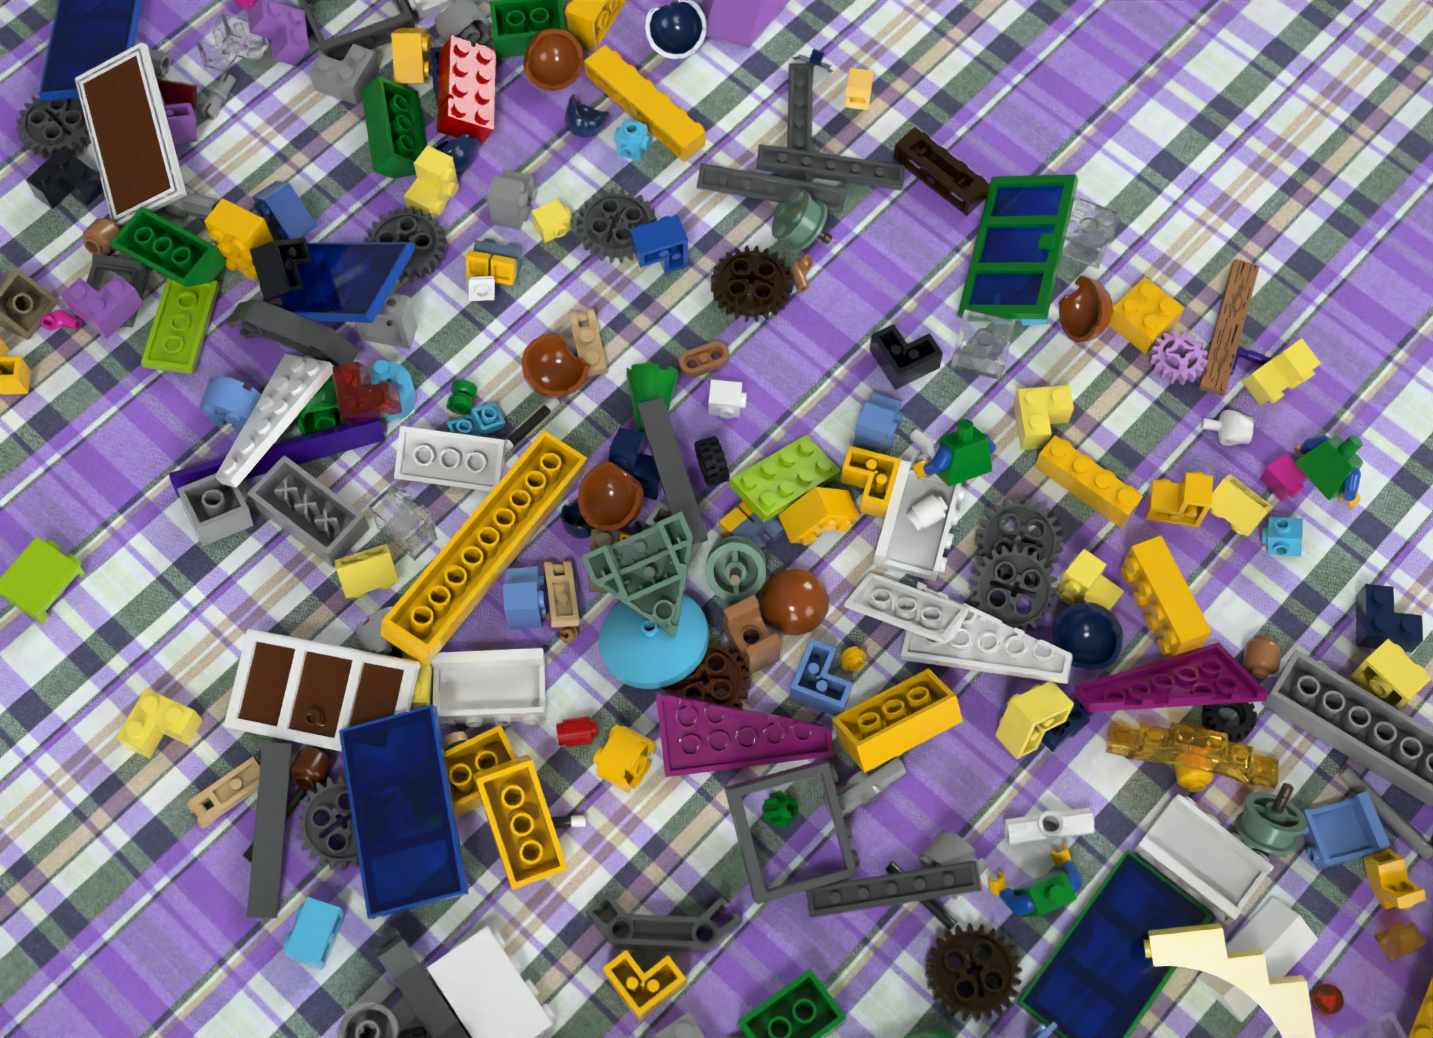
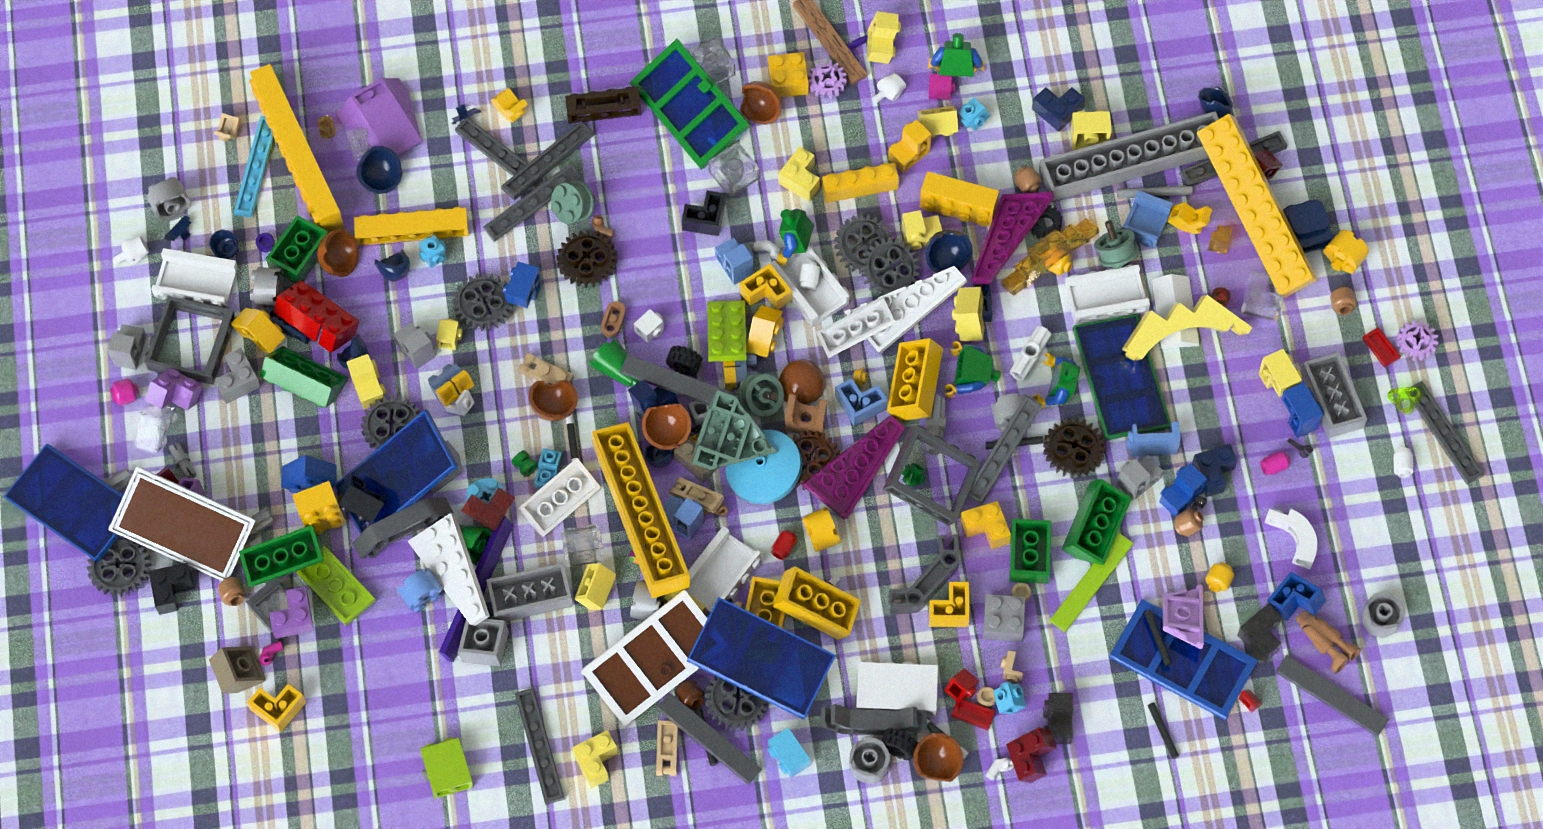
camera: 50 degrees left, 0 degrees up
none -> dark grey tile [515,688,565,805]
none -> green torso [945,341,1001,398]
none -> yellow brick [960,501,1011,550]

